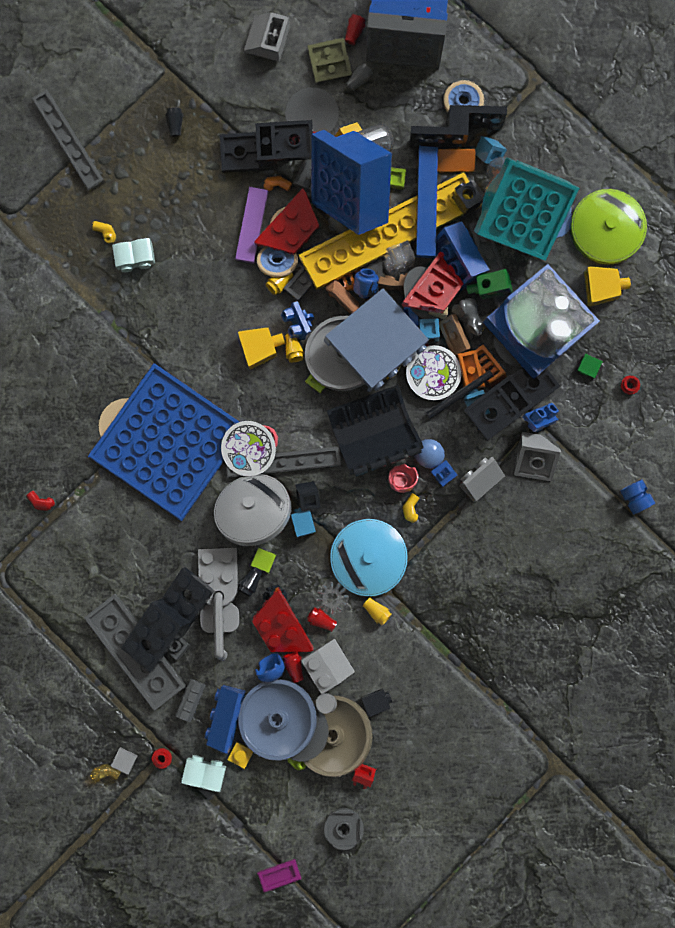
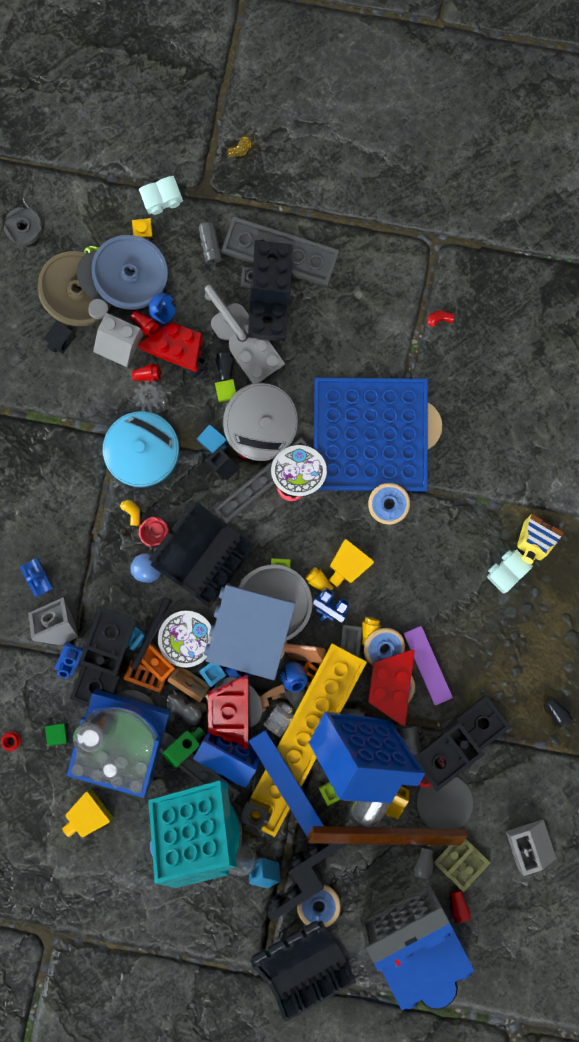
camera: 145 degrees right, 0 degrees up
yellow arm [92,221,116,243] -> none
light grey tile [111,747,138,775] -> none
red plate [152,748,172,768] -> none
blue slope [205,685,246,754] -> none
magenta tile [258,859,301,892] -> none
orange arm [263,176,292,191] -> none
red tile [352,764,376,789] -> none
yellow cone [363,598,392,626] -> none
blue tile [431,460,457,487] -> none
orange slope [437,149,475,172] -> none
light grey slope [459,457,505,502] -> none
lime dish [570,189,647,264] -> none
none -> blue hips [20,558,54,598]
none -> black hinge [250,920,356,1022]
none -> reddish brown tile [308,826,468,846]
none -> medium blue wheel [368,483,410,524]
none -> torso [517,514,564,564]

